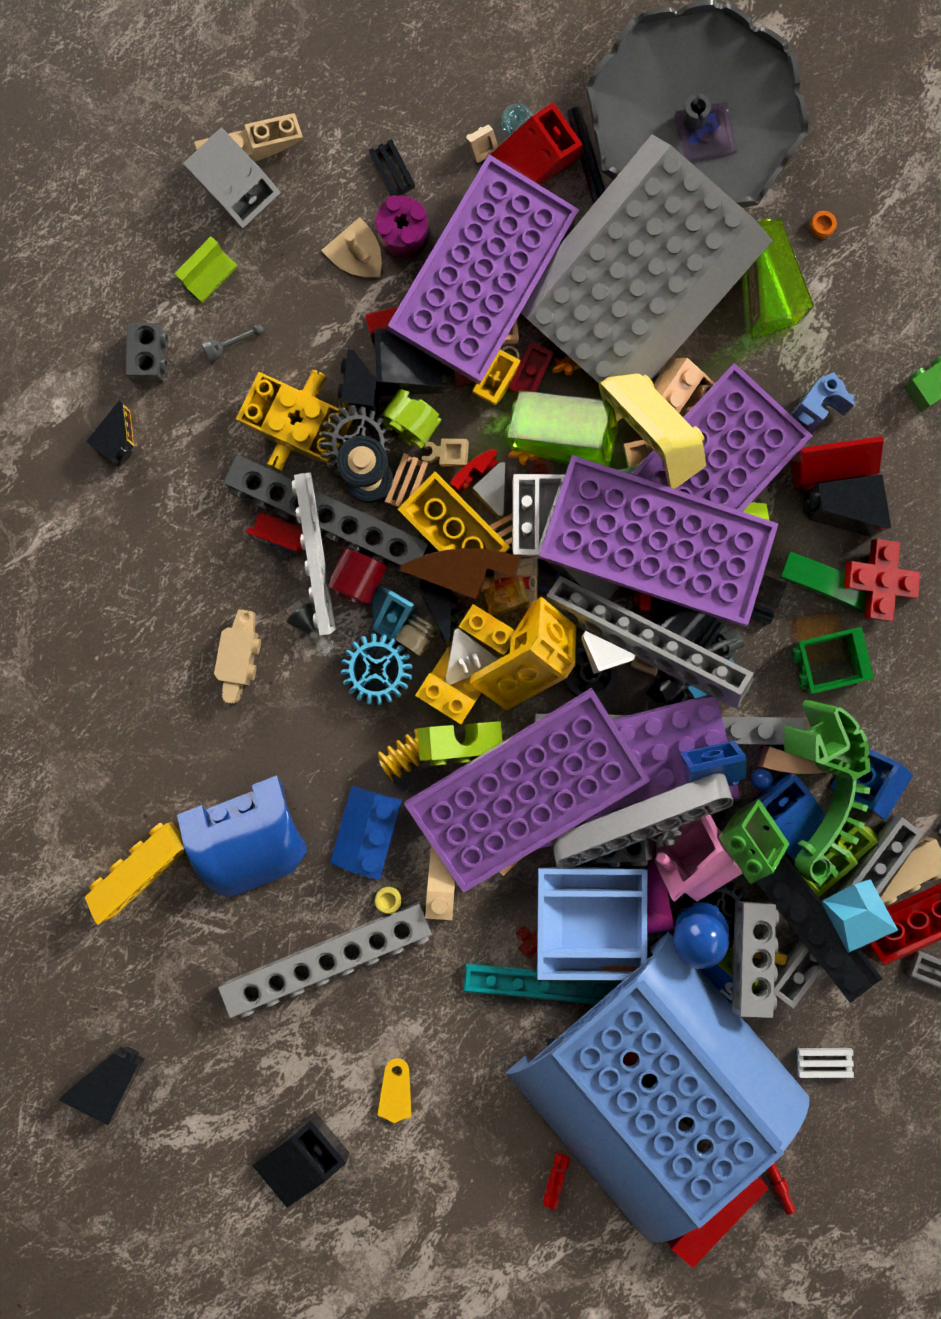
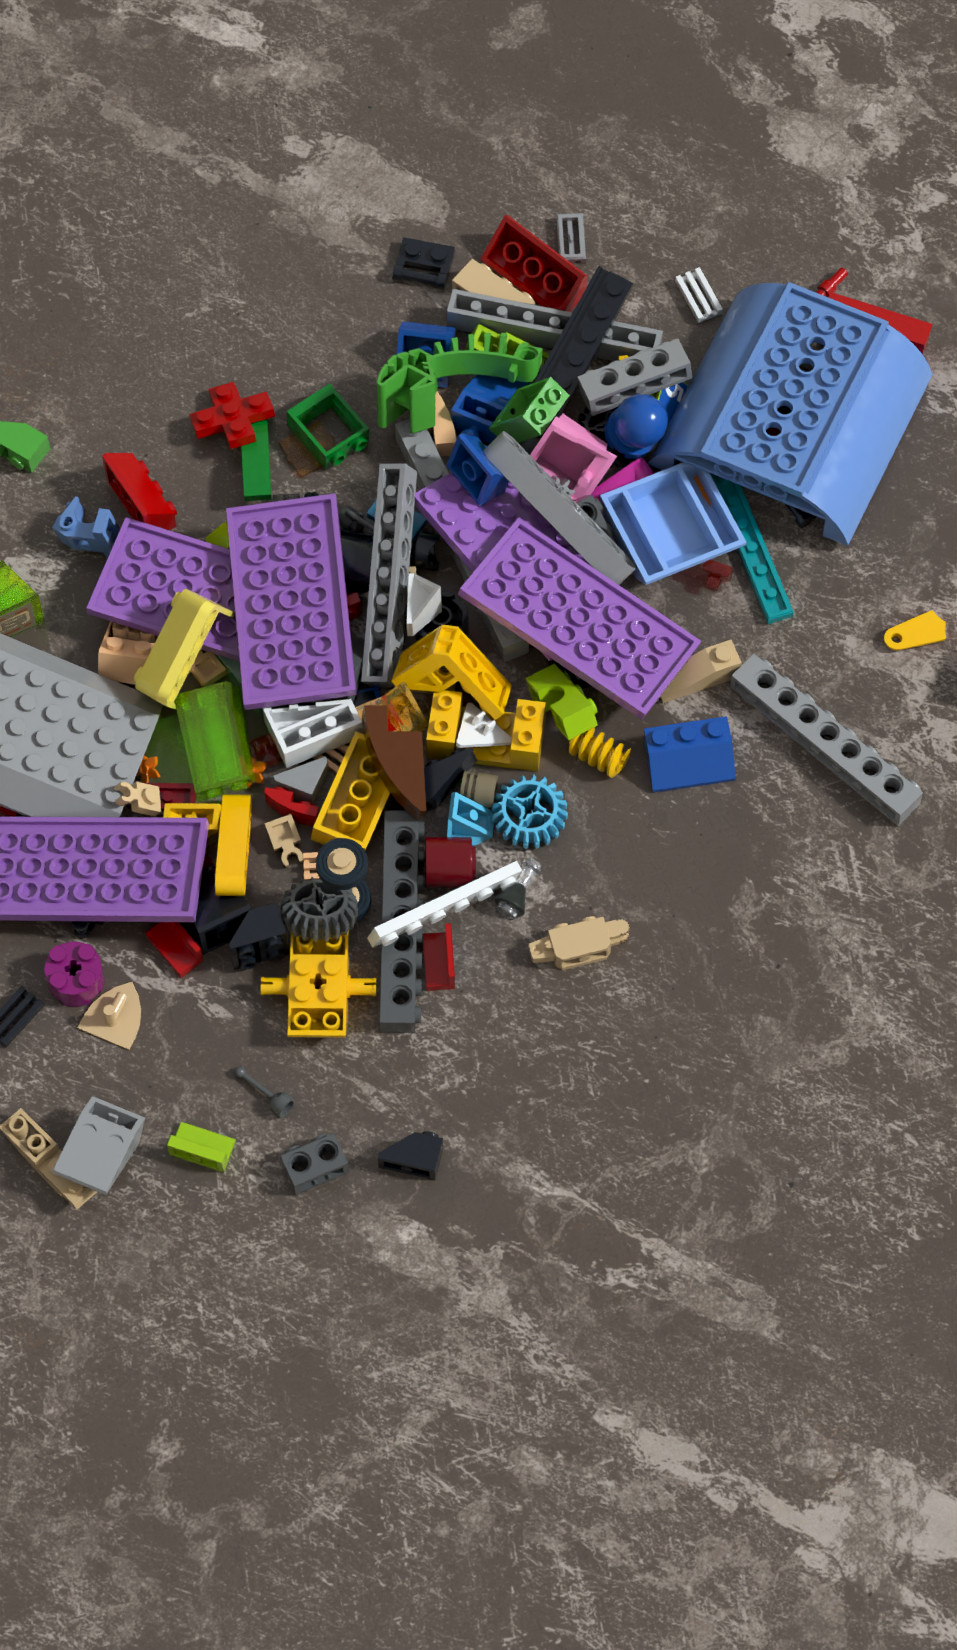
camera: 115 degrees left, 20 degrees down
yellow slope [85,822,186,925] -> none
blue piece [177,775,307,897] -> none
light yellow tile [375,886,402,914] -> none
lime brick [381,389,442,449] -> none
red axle [543,1153,570,1210] -> none
black slope [802,474,891,537] -> none
medium azure slope [821,879,898,953] -> none
none -> tan plate [114,781,161,816]
none -> yellow beam [215,794,252,896]

